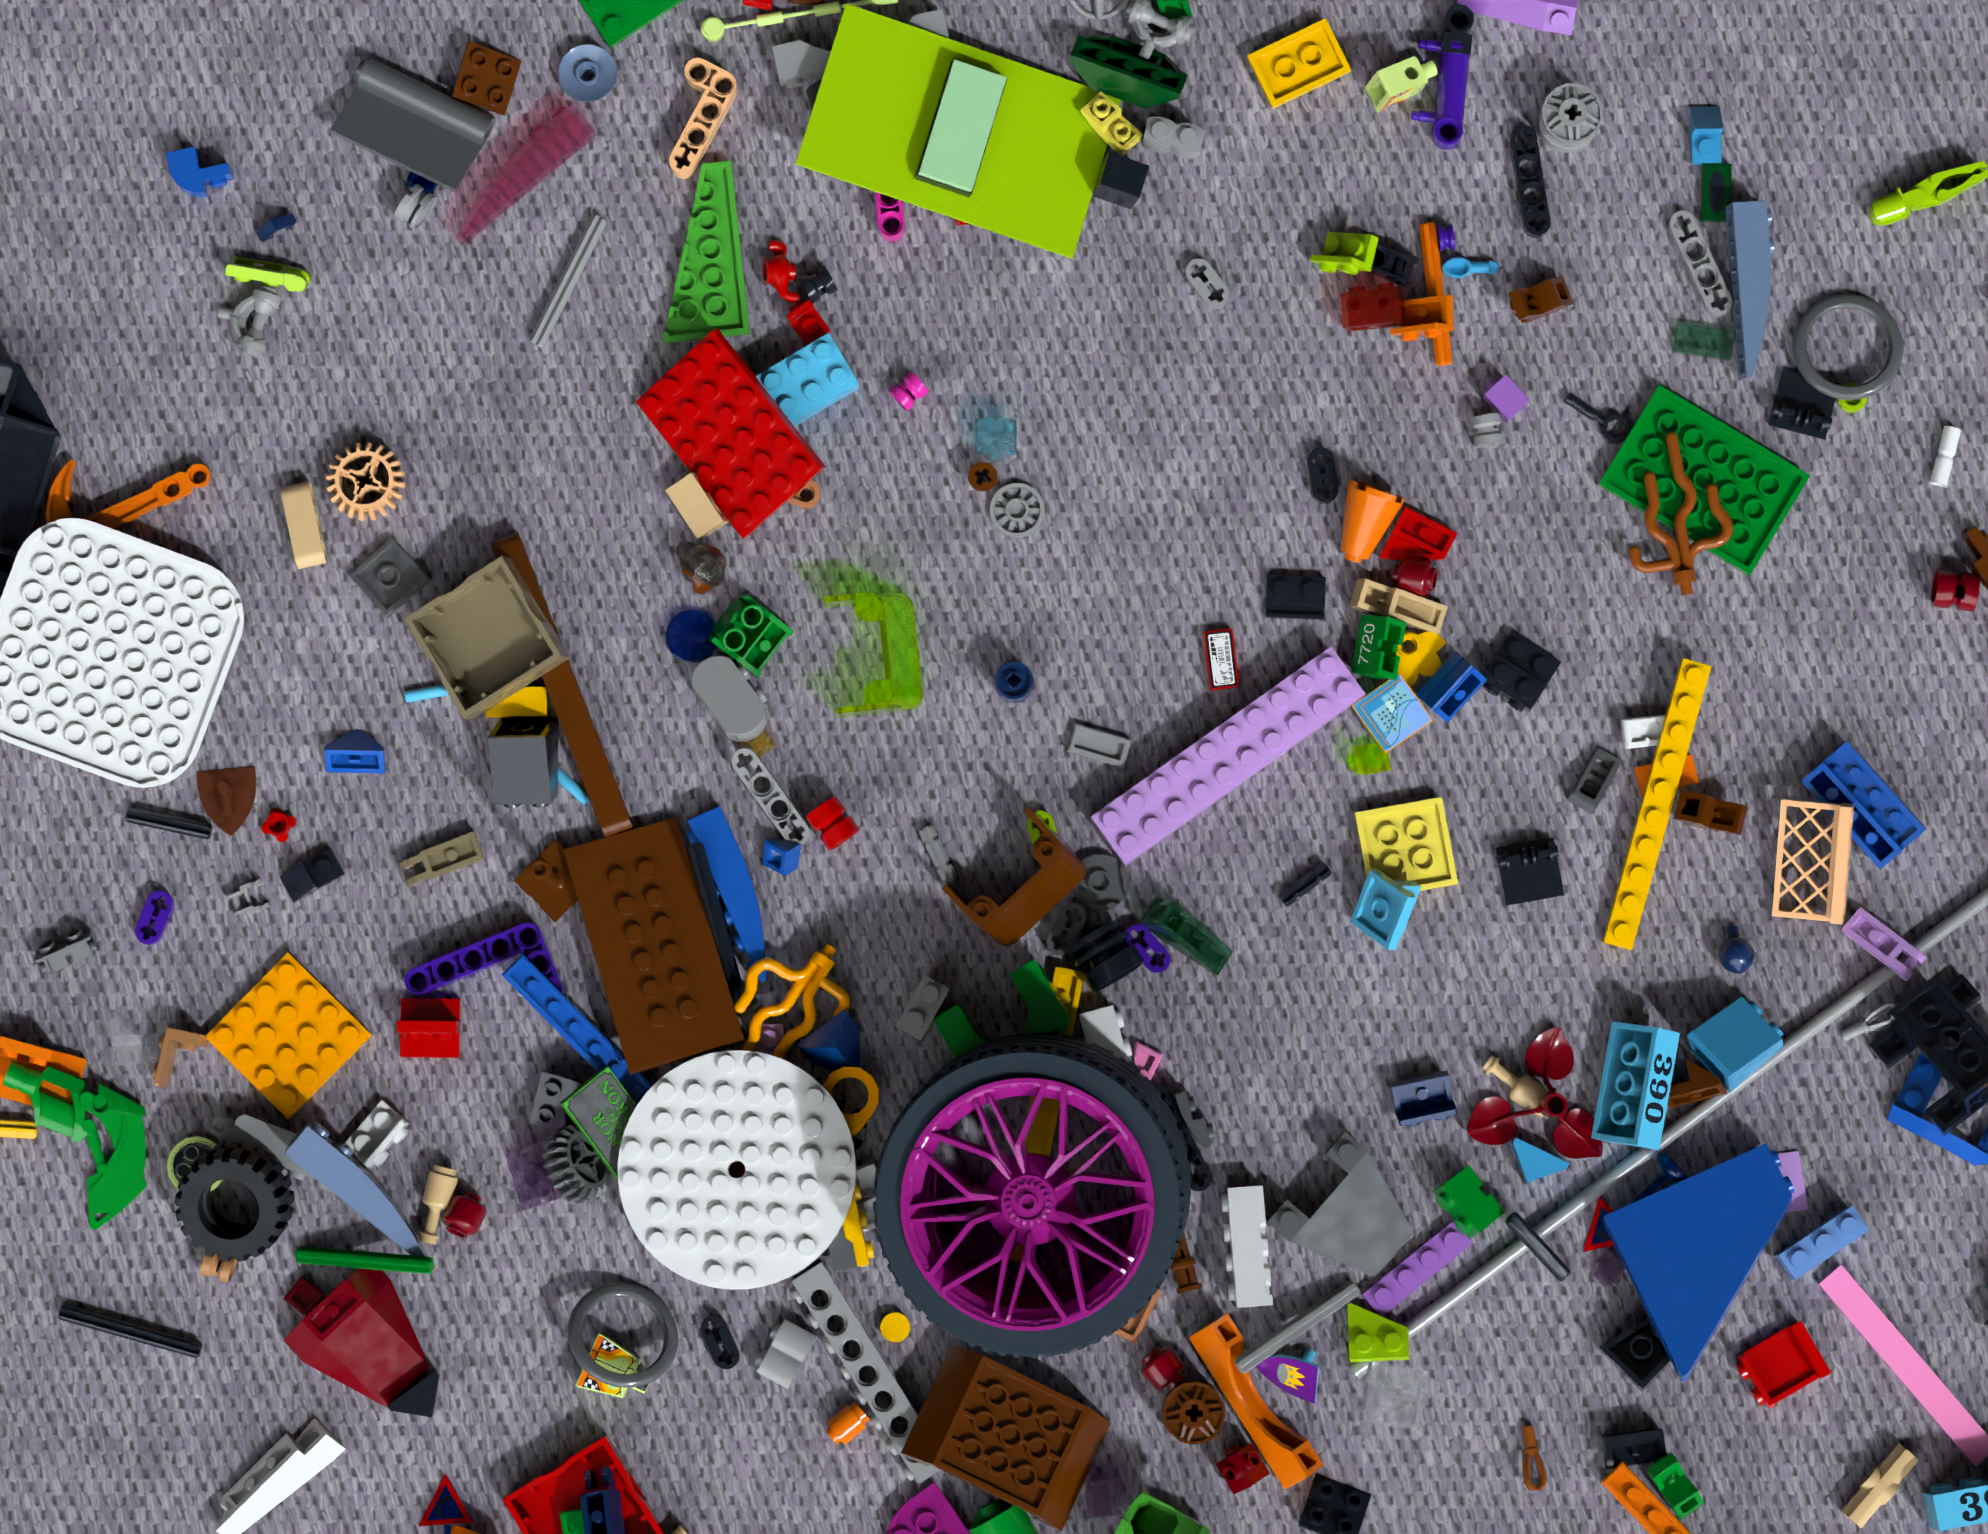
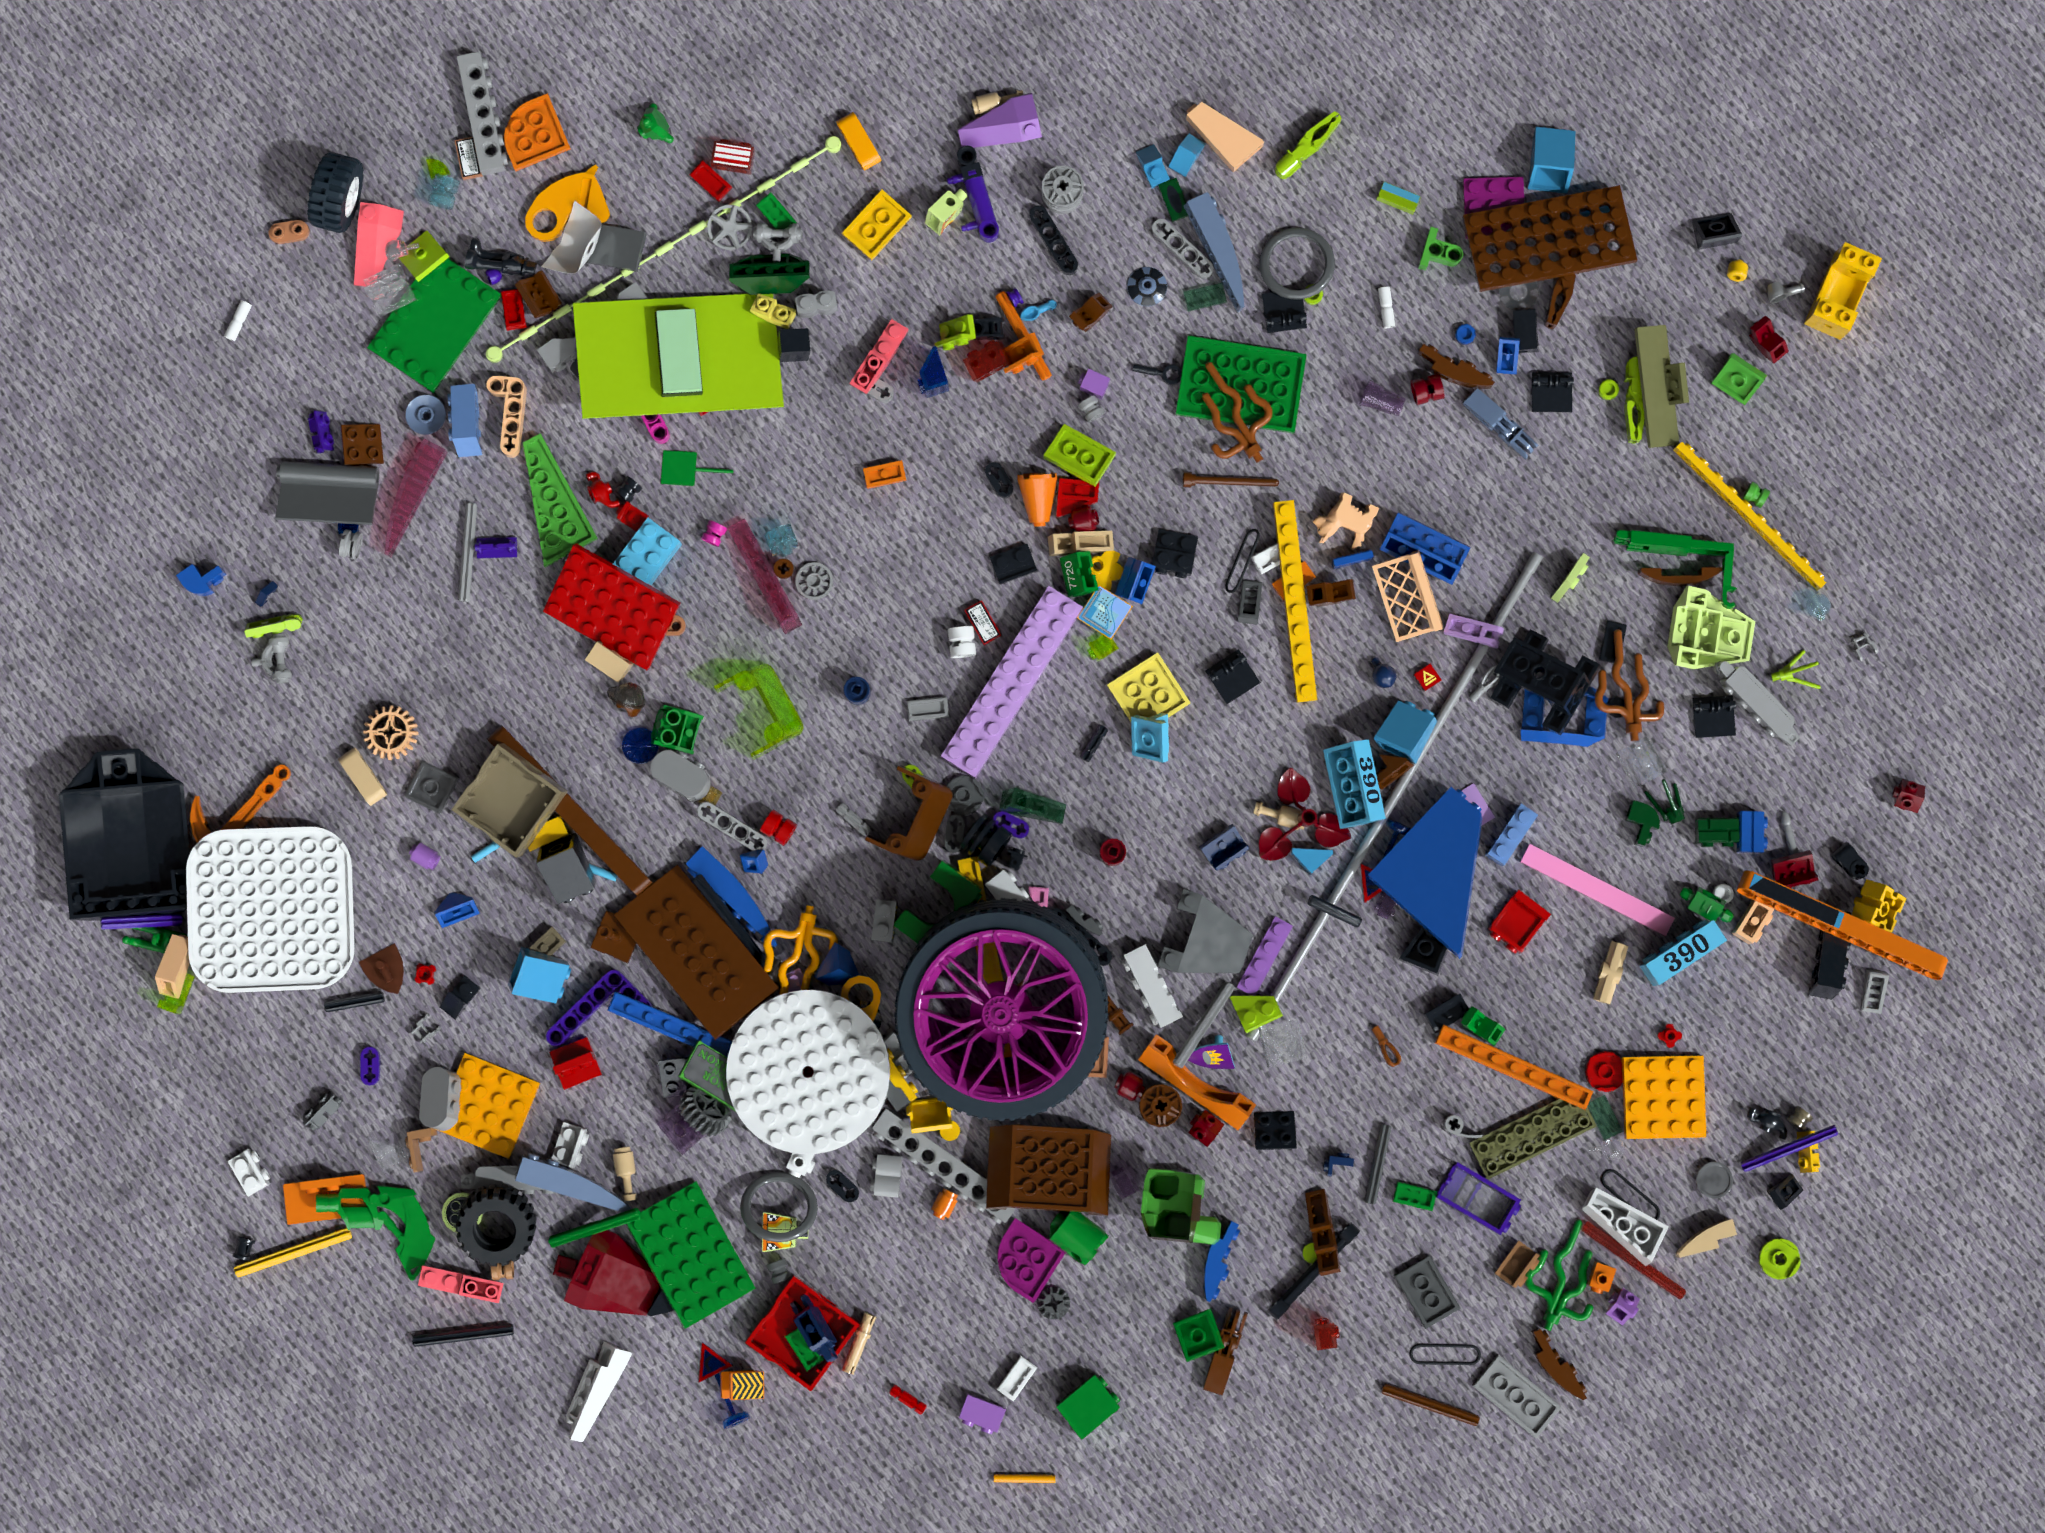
camera: 25 degrees left, 0 degrees up
dark red head [442,1192,486,1238] -> none
green brick [1433,1165,1505,1239] -> none
none -> dark purple hinge [308,411,334,454]
none -> medium lavender brick [409,842,441,870]
none -> coral slope [417,1265,504,1303]
none -> light grey brick [419,1067,461,1131]
none -> medium blue wedge [448,384,482,457]
none -> dark purple hinge [475,537,517,559]
none -> dark azure slope [508,947,571,1003]
none -> green plate [626,1181,756,1329]
none -> green piece [661,450,734,486]
none -> clear pink slope [727,518,802,634]
none -> dark grey wheel [766,1258,792,1284]
none -> white brick [786,1153,815,1178]
none -> coral slope [849,319,909,394]
none -> orange plate [863,460,907,489]
none -> yellow piece [906,1098,953,1133]
none -> clear blue slope [917,346,949,398]
none -> white wheel [948,626,976,658]
none -> black hinge [1008,848,1028,871]
none -> lime plate [1043,424,1116,487]
none -> dark red wheel [1100,838,1126,866]
none -> dish [1127,267,1167,306]
none -> dark azure slope [1168,133,1206,177]
none -> reddish brown piece [1183,471,1279,488]
none -> light nougat slope [1186,102,1264,172]
none -> black piece [1225,529,1260,593]
none -> light nougat animal [1313,492,1379,550]
none -> blue tile [1332,550,1374,569]
none -> clear purple plant [1359,380,1406,416]
none -> red tile [1413,663,1442,692]

